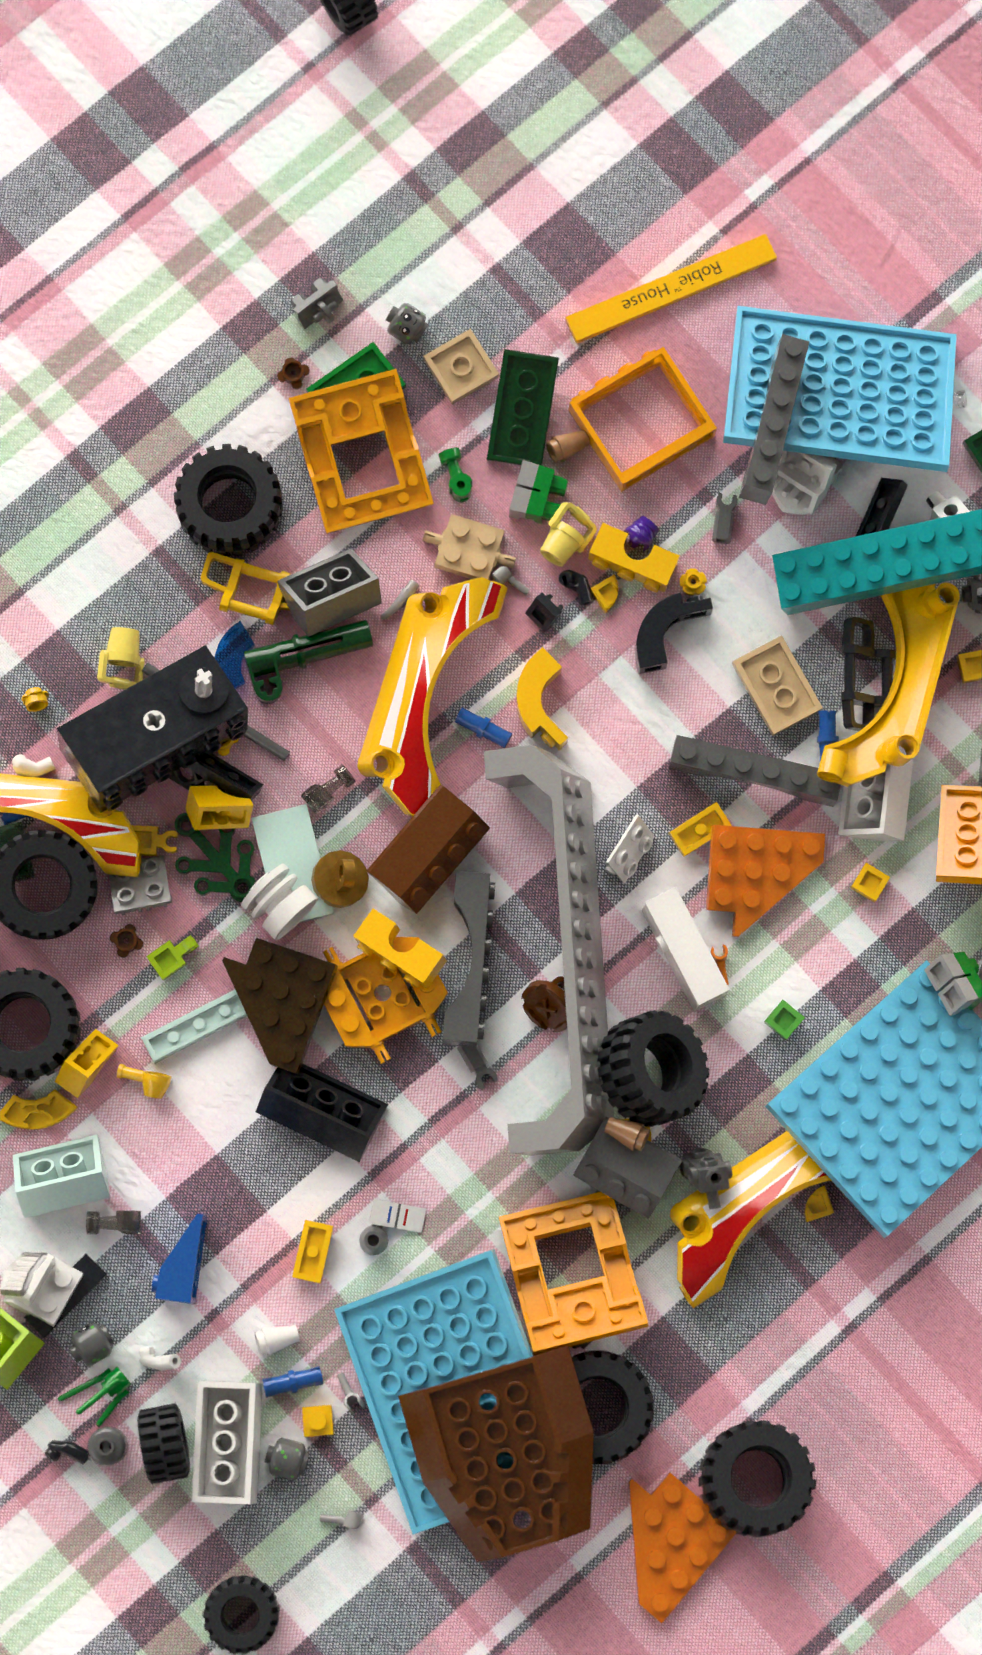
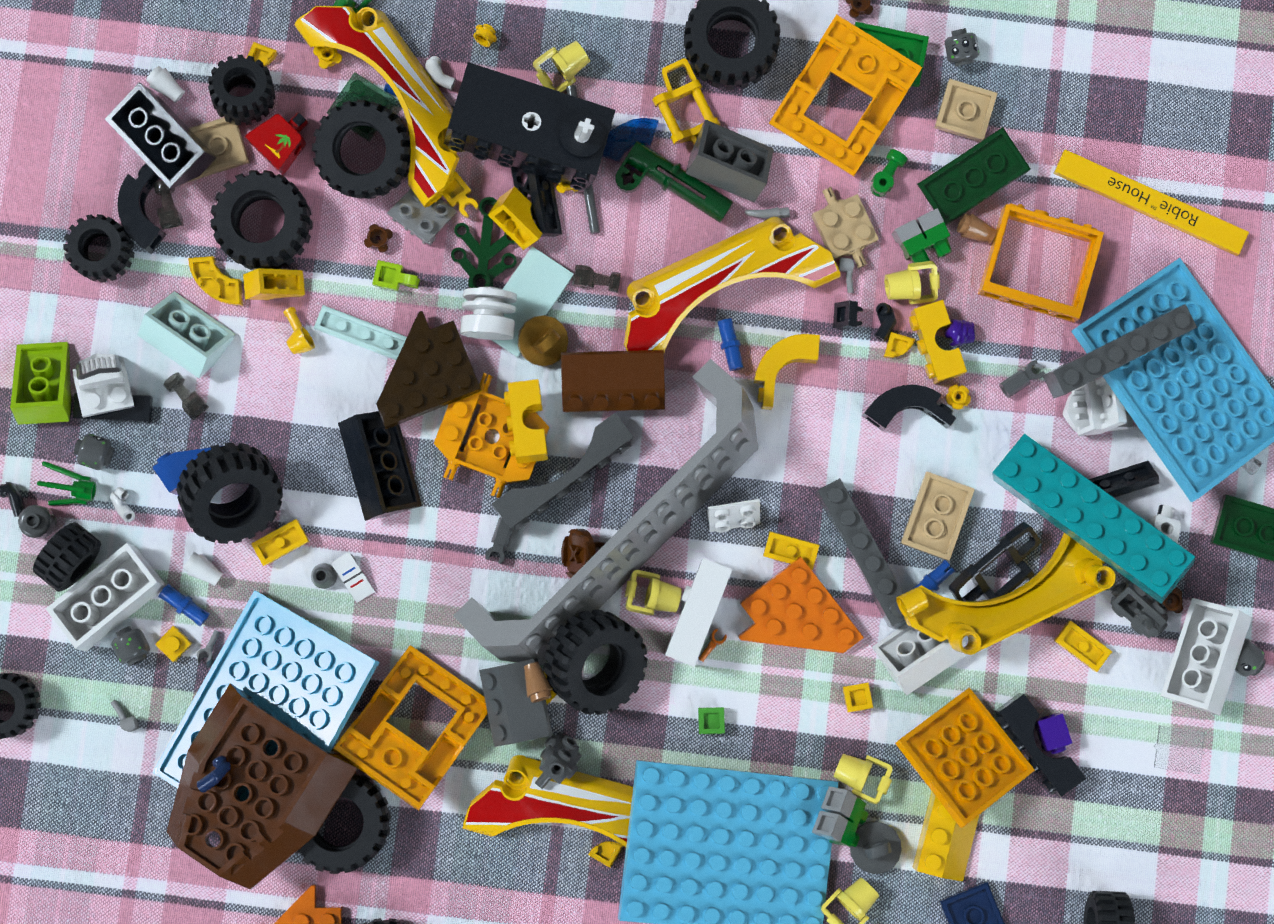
camera: 50 degrees right, 5 degrees up
none -> black tyre [177,443,283,544]
none -> dark blue arm [197,755,231,793]
none -> light yellow piece [625,570,682,616]
none -> light yellow piece [833,754,893,804]

